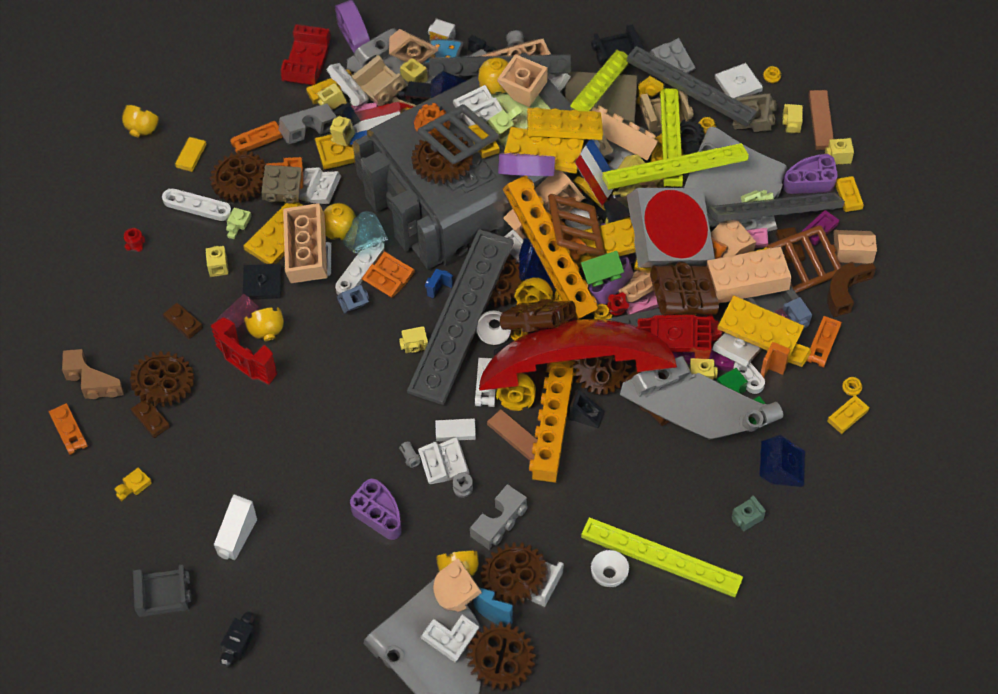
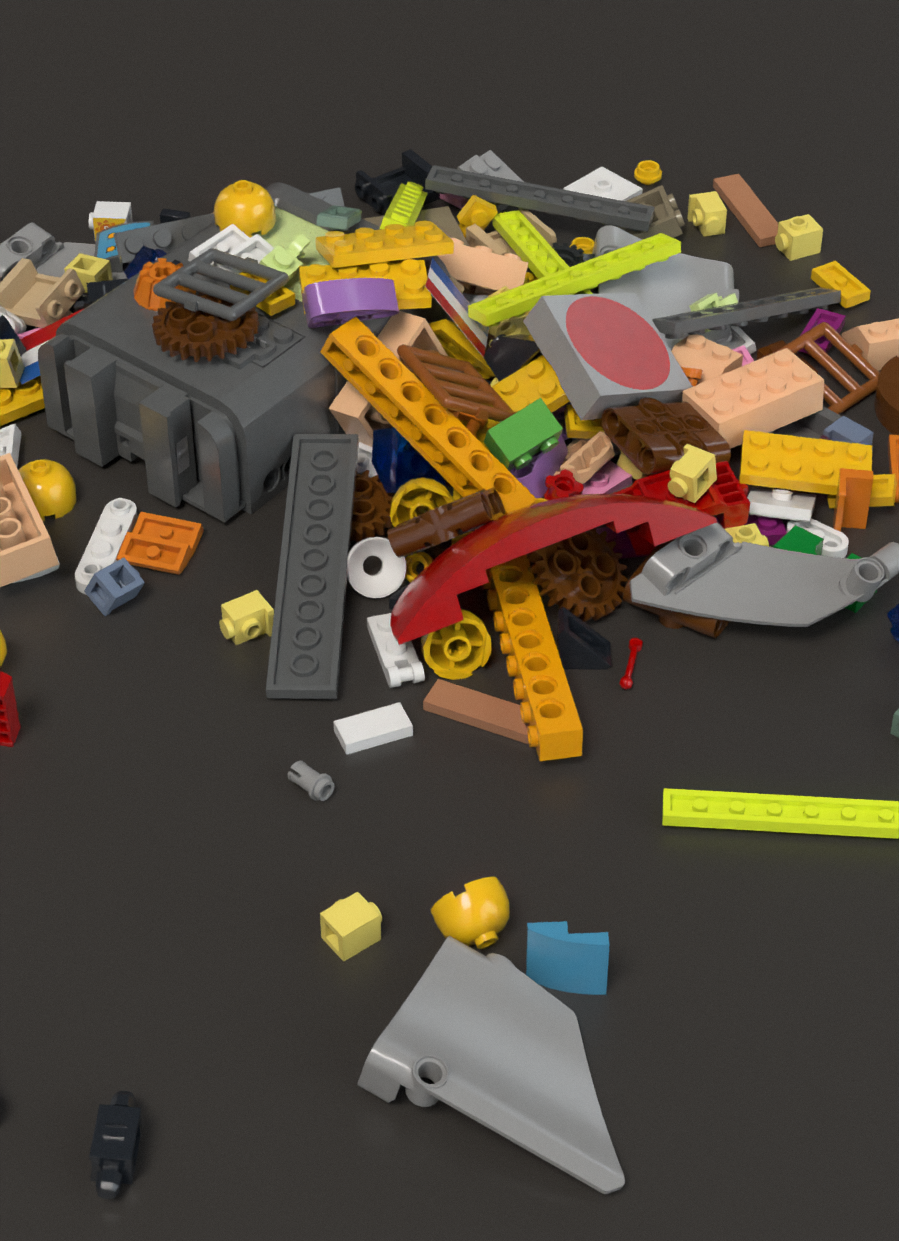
camera: 20 degrees left, 15 degrees down
white slope [214,495,257,560] -> none
clear light blue slope [343,211,388,253] -> none
medium lavender beam [350,479,402,540] -> none
light nougat slope [389,29,438,64] -> none
white slope [418,437,470,484] -> none
white plate [420,615,479,662] -> none
blue bracket [425,269,454,298] -> none
light nougat slope [434,558,482,612] -> none
light grey wheel [452,473,473,498] -> none
reddish brown gear [466,622,536,692] -> none
light grey arch [470,484,527,550] -> none
reddish brown gear [481,542,548,605] -> none
light nougat slope [497,54,548,107] -> none
white panel [526,562,563,607] -> none
white piece [591,550,629,587] -> none
medium lavender beam [783,154,837,194] -> none
none -> sand green plate [316,205,362,231]
none -> light yellow brick [320,891,382,962]
none -> red hinge [619,638,643,690]
none -> light yellow brick [668,444,717,503]

